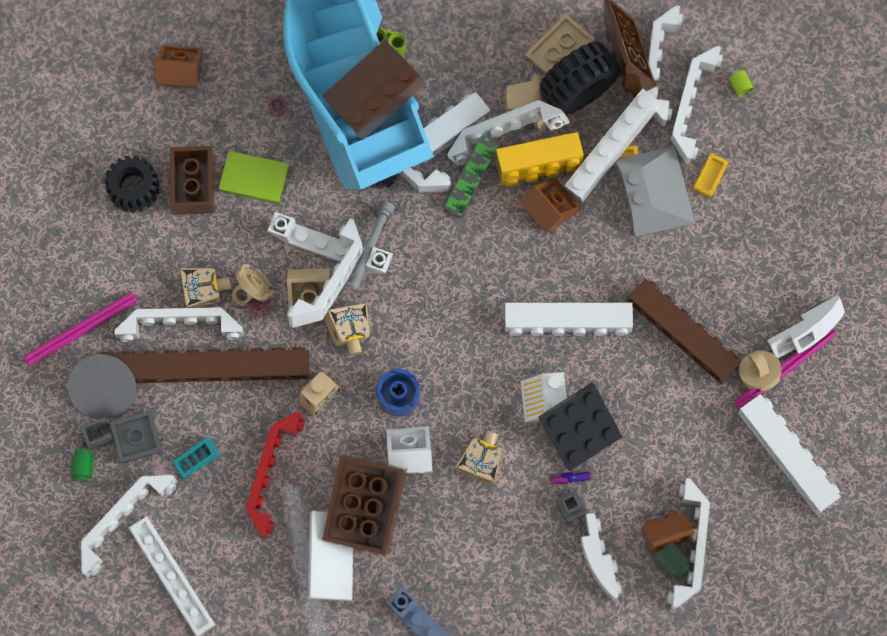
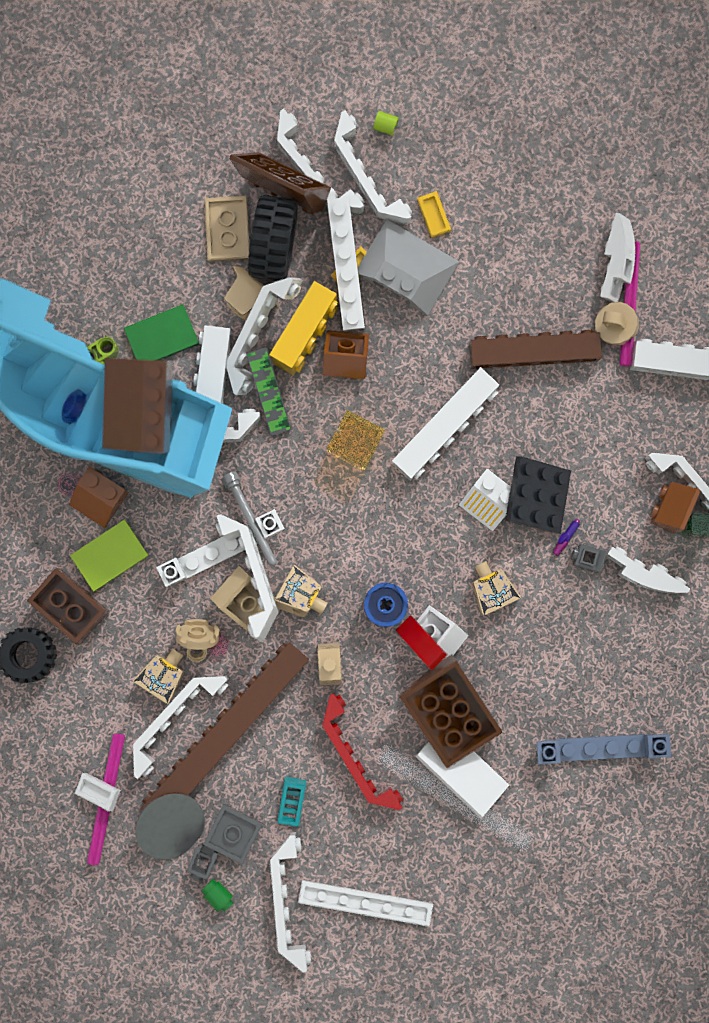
camera: 50 degrees left, 10 degrees up
none -> clear blue gear [61,390,86,425]
none -> dark orange slope [69,466,129,528]
none -> white tile [75,773,121,811]
none -> green tile [124,304,199,361]
none -> clear yellow piece [327,410,386,471]
none -> red tile [395,615,448,670]

